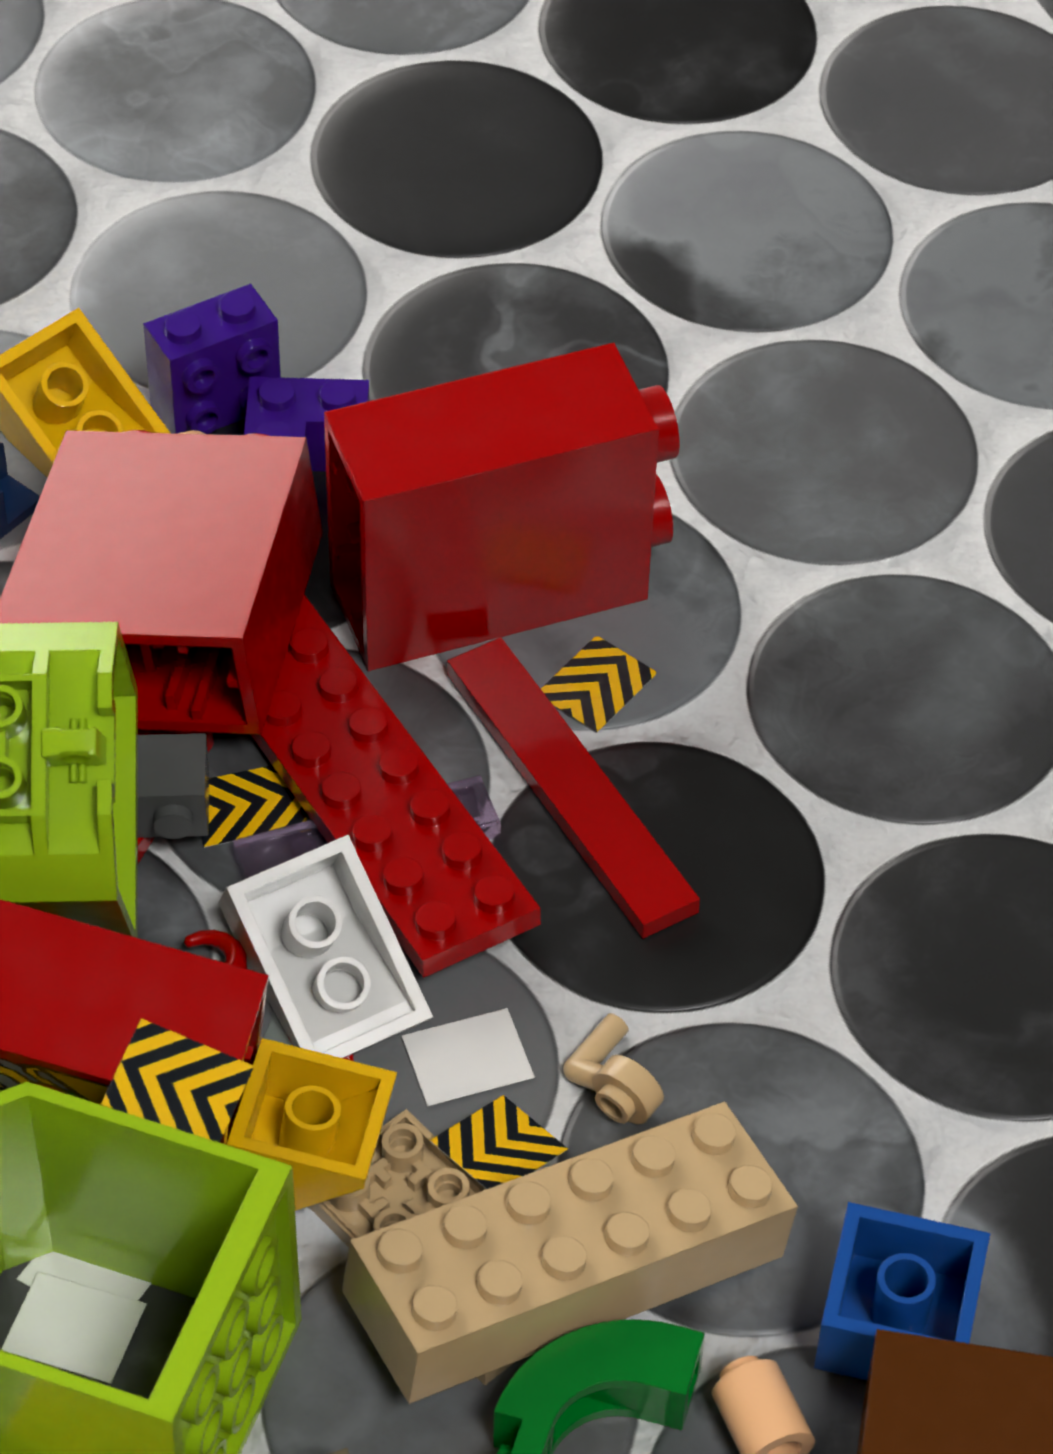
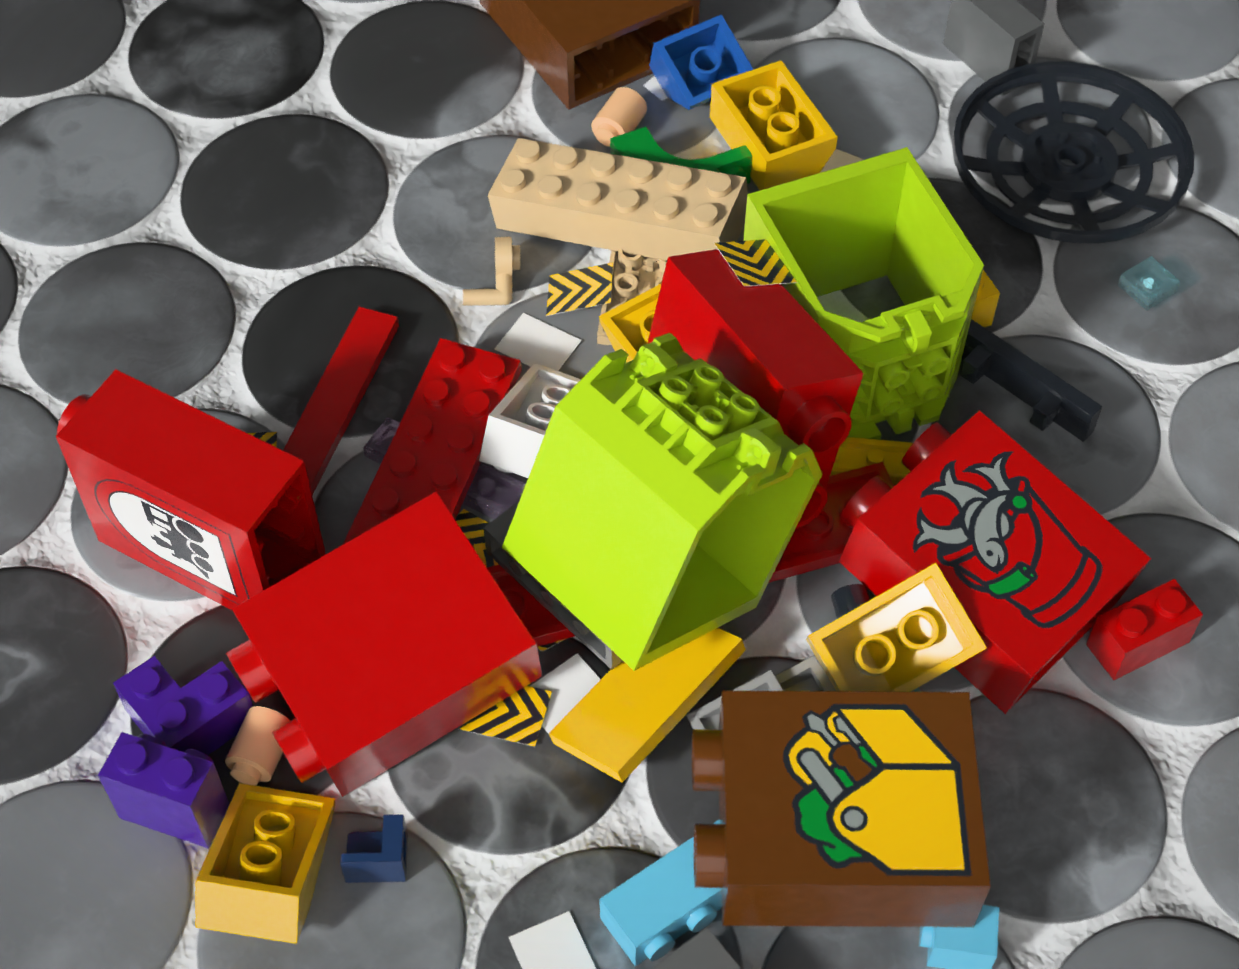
camera: 130 degrees left, 5 degrees up
blue brick [814,1202,990,1380] -> none

